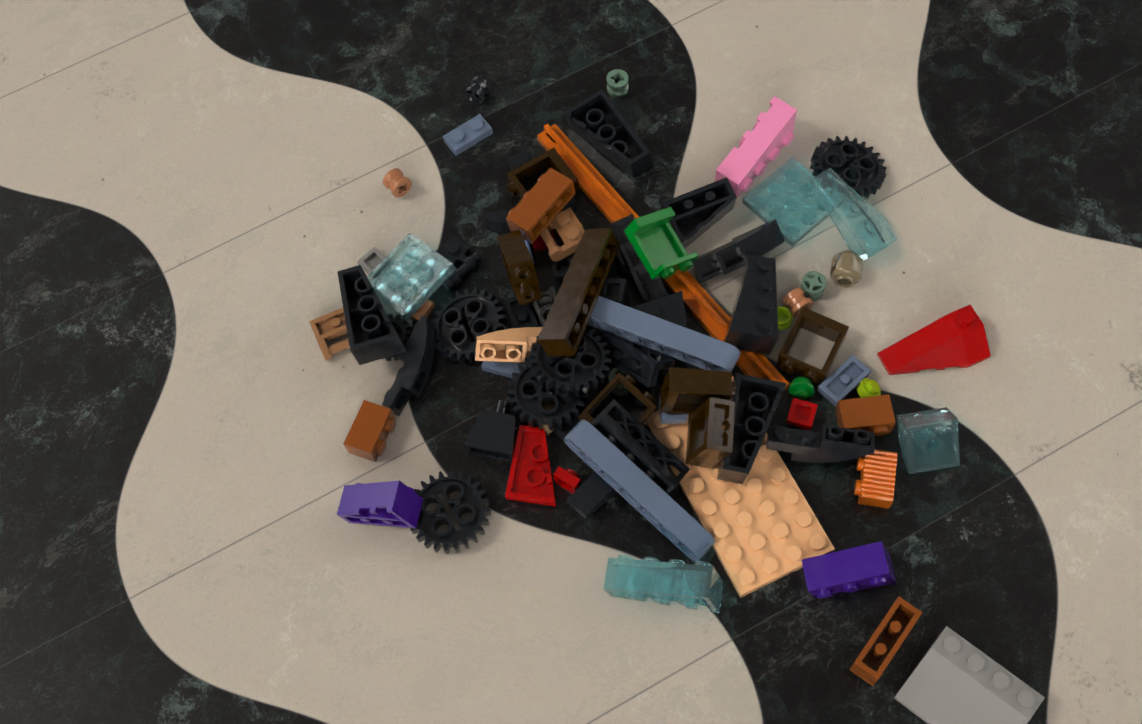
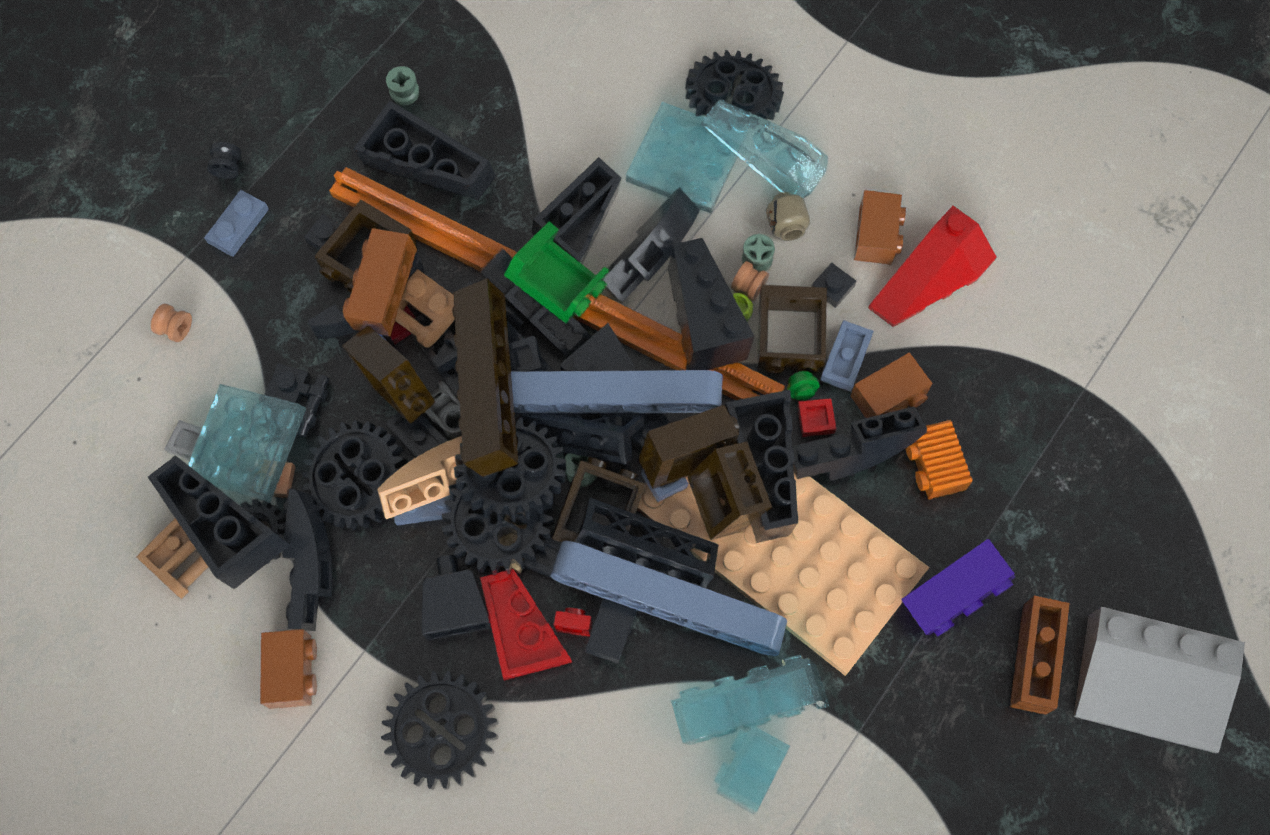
camera: 30 degrees left, 5 degrees up
dark purple wedge [337,480,423,528] -> none
bright pink wedge [715,96,797,197] -> none
lime plate [857,378,881,398] -> none
clear light blue slope [897,407,960,474] -> none
none -> clear light blue brick [714,724,790,814]
none -> black plate [811,262,857,308]
none -> dark orange brick [854,190,906,265]

